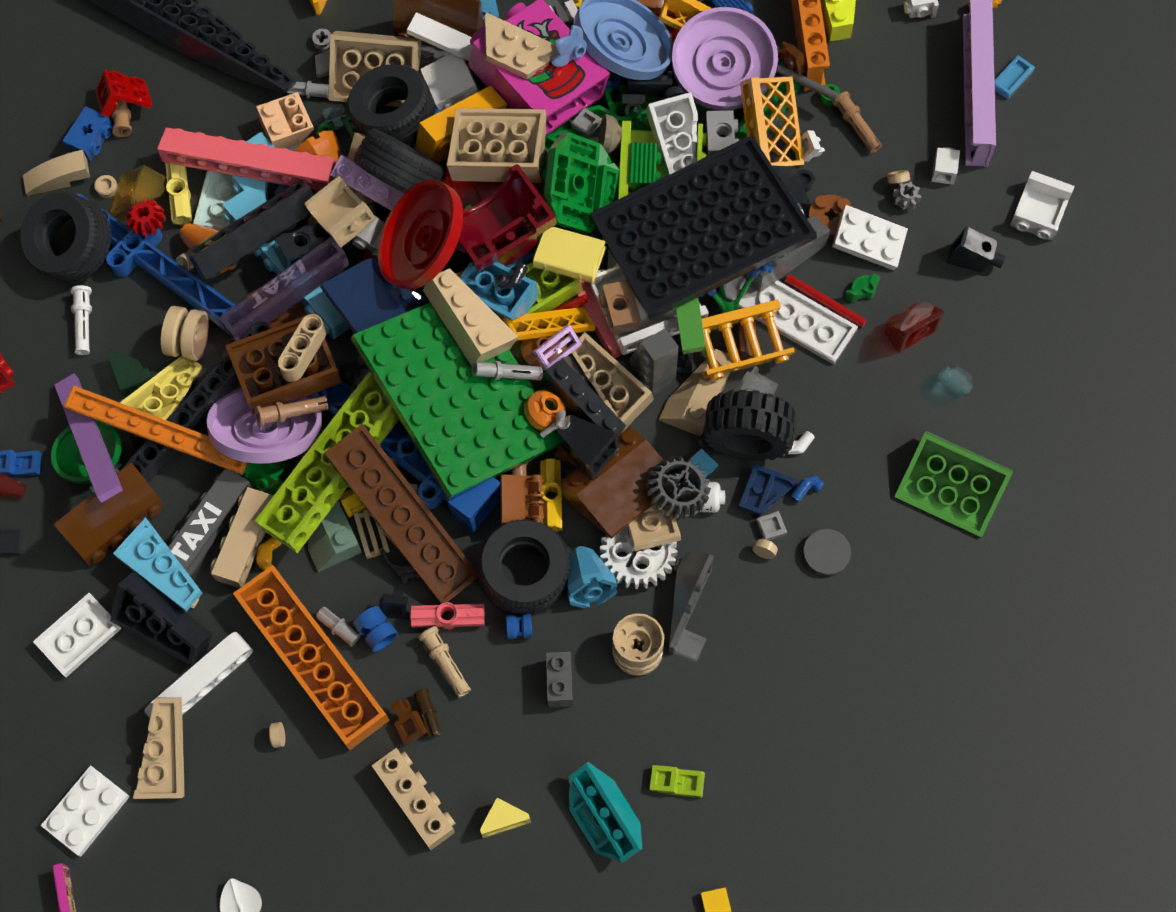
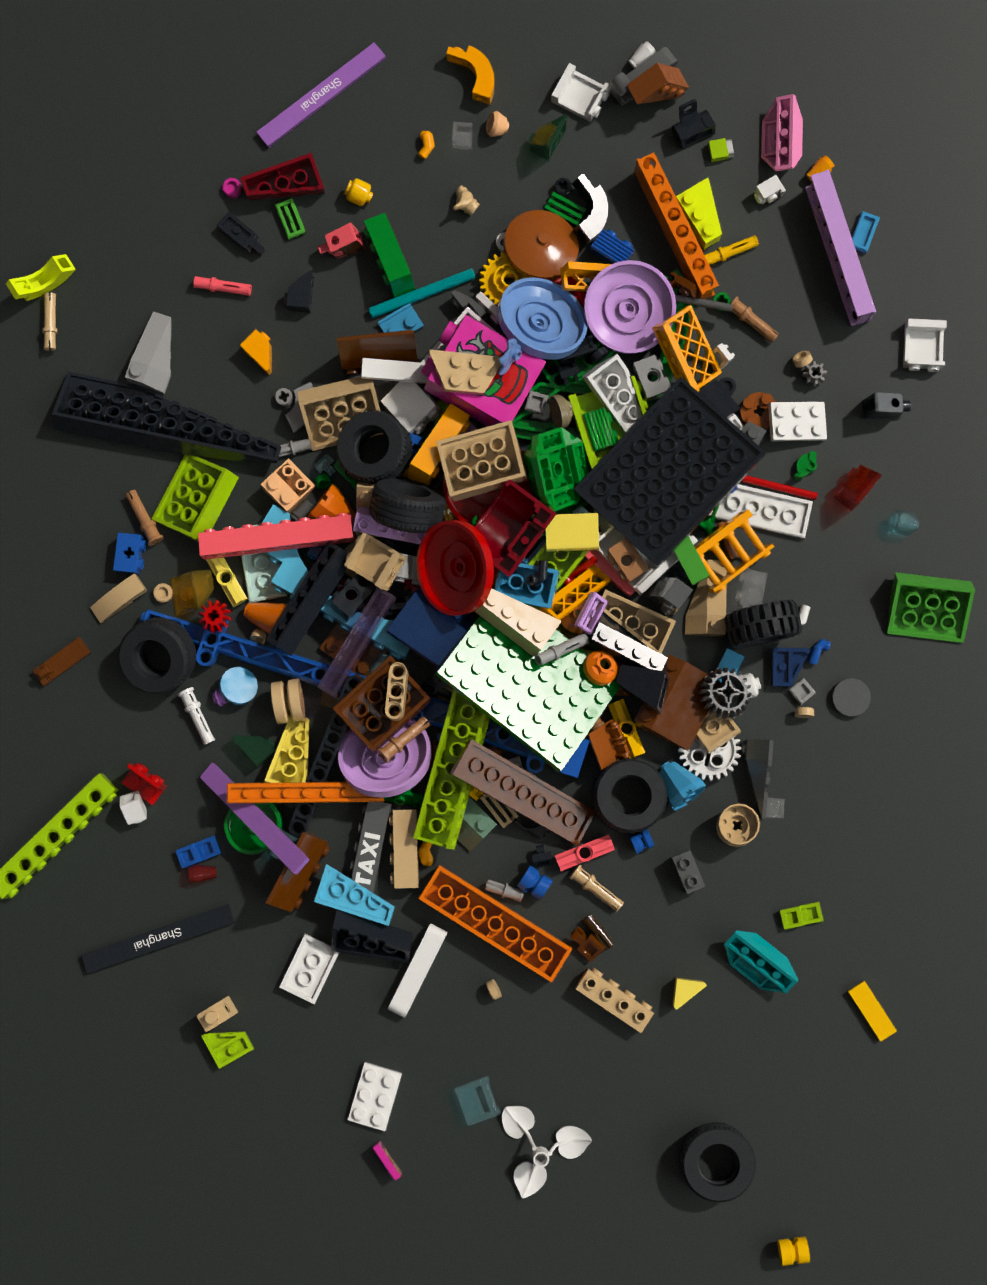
camera: 15 degrees left, 15 degrees up
red bracket [95,70,152,117] -> none
tan wing [133,697,185,799] -> none
light grey hand [540,410,570,438] -> none
white brick [931,147,960,185] -> none
none -> lime slope [152,455,239,542]
none -> medium lavender plate [212,688,228,706]
none -> tile [219,667,258,705]
none -> clear light blue plate [455,1076,501,1126]
none -> yellow pin [705,235,759,265]

